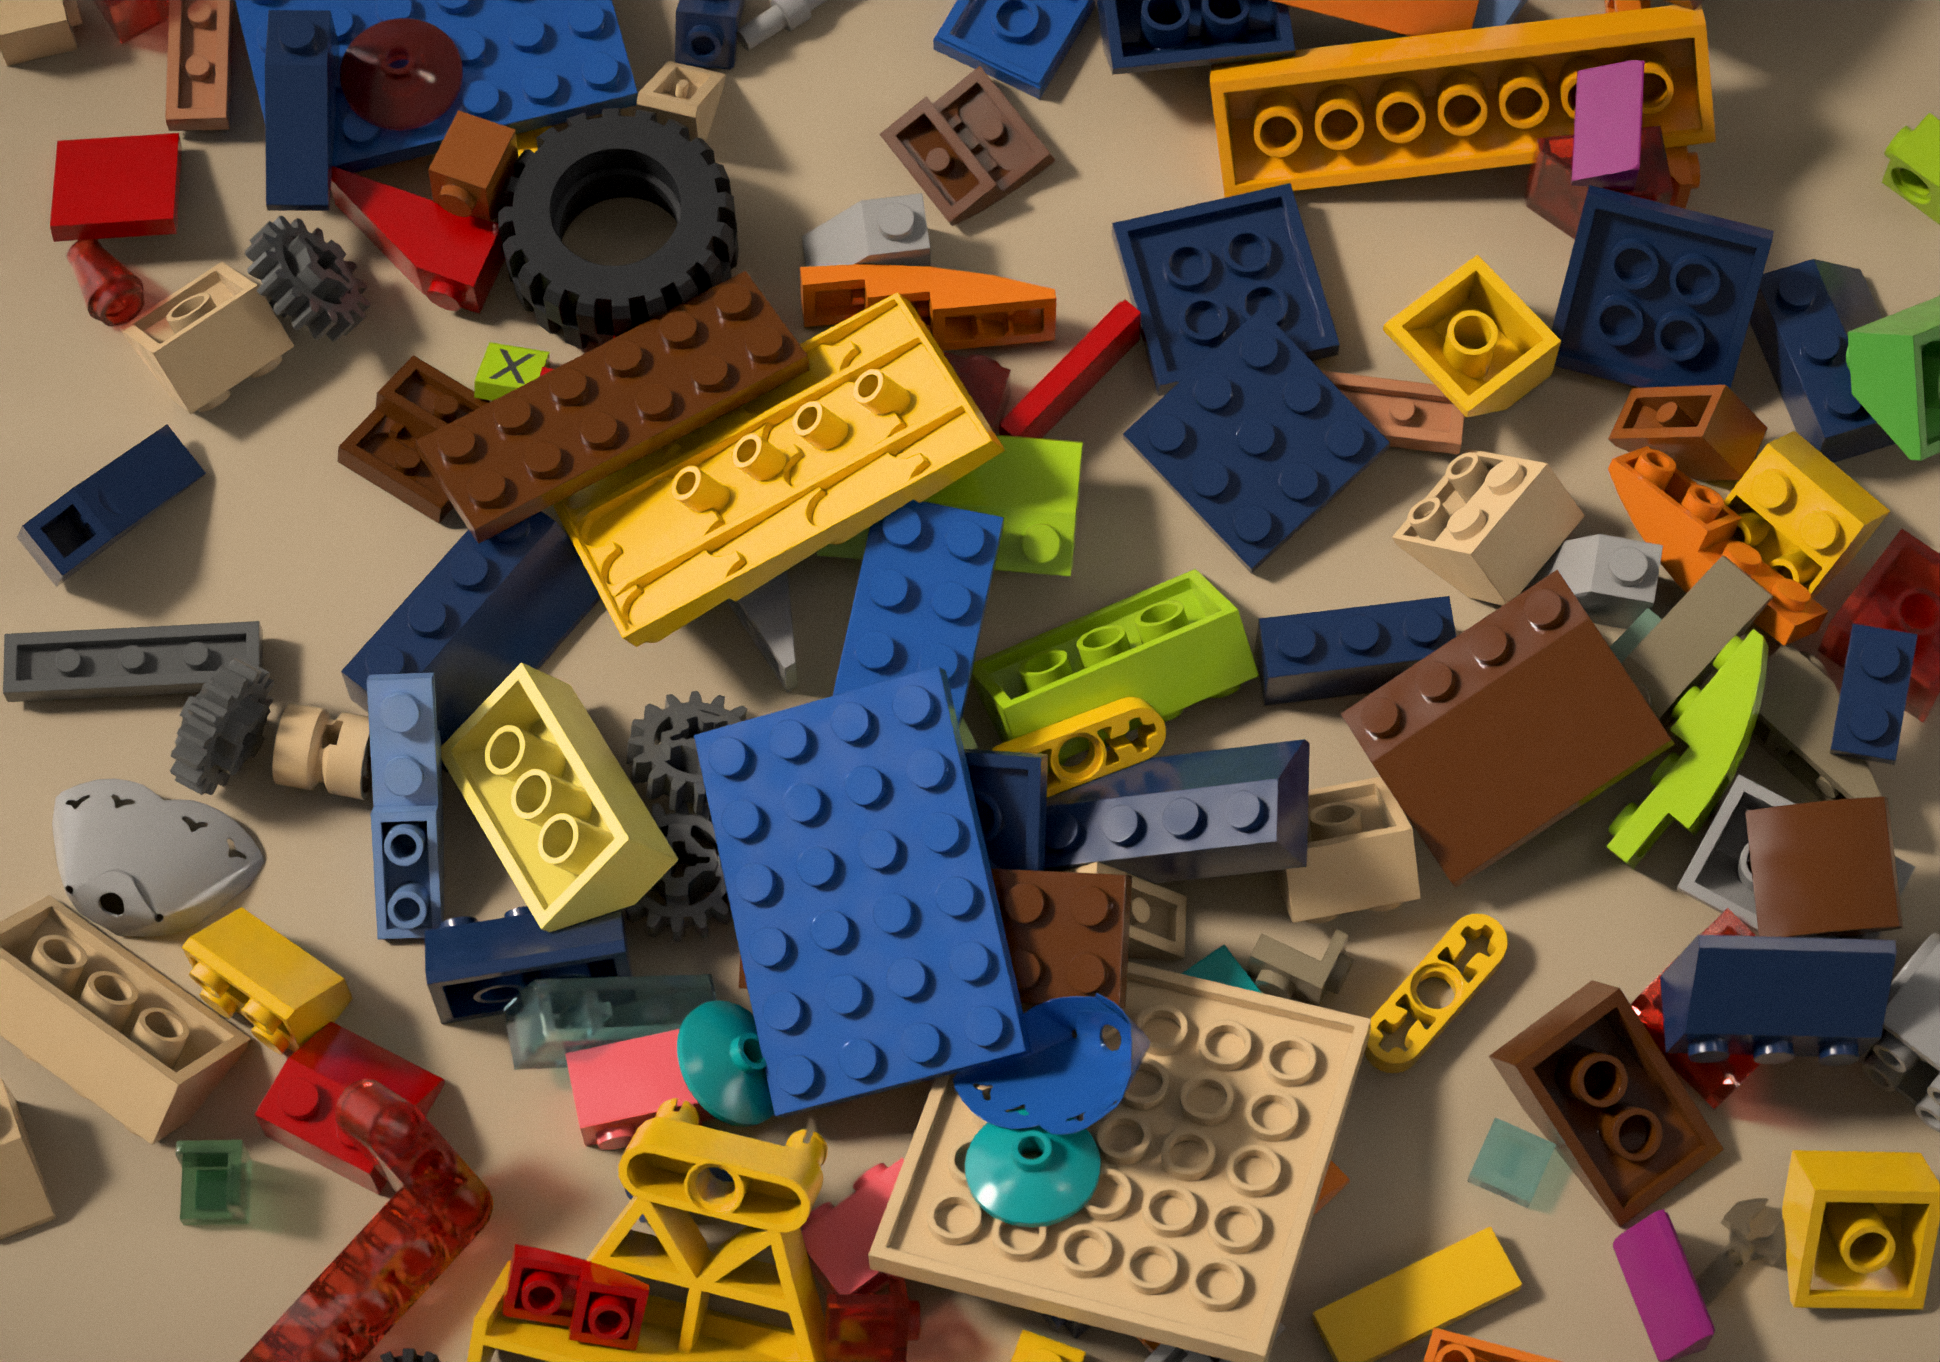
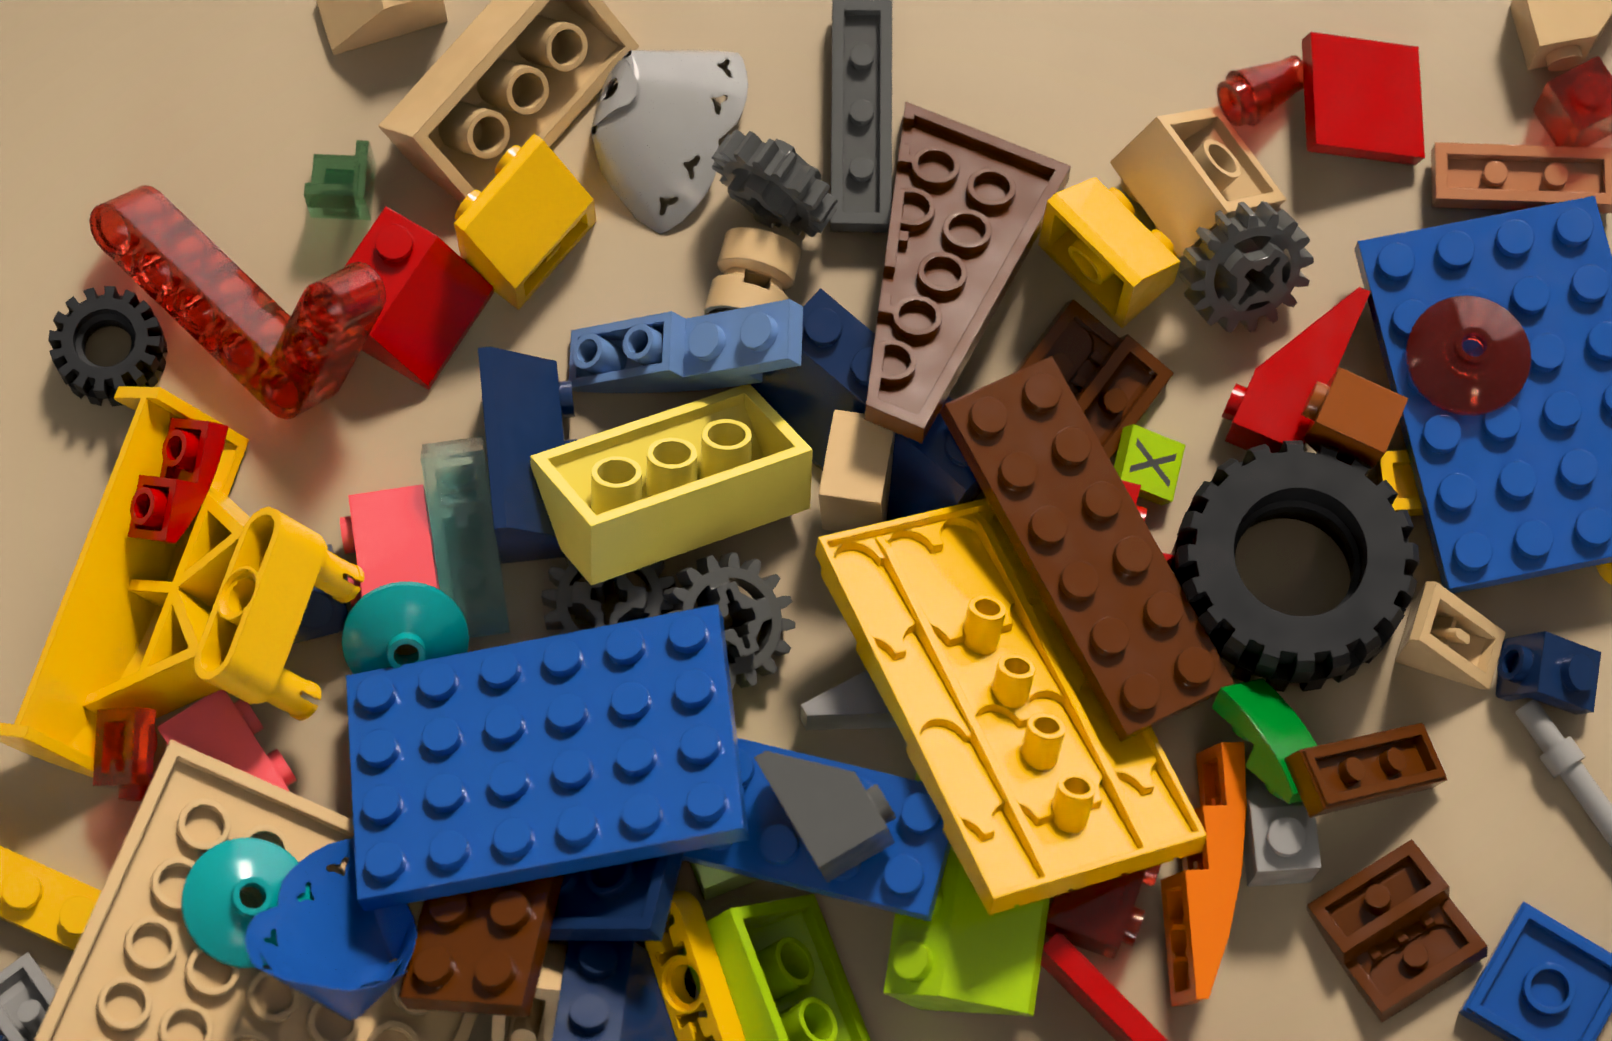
camera: 90 degrees right, 5 degrees up
dark blue slope [17,424,206,587] -> none
dark blue slope [265,10,340,211] -> none
none -> dark grey slope [754,751,897,883]
none -> tan slope [818,410,895,532]
none -> wing [864,101,1071,443]
none -> yellow slope [1038,177,1181,329]
none -> green slope [1212,678,1318,804]
none -> reddish brown tile [1284,723,1447,818]

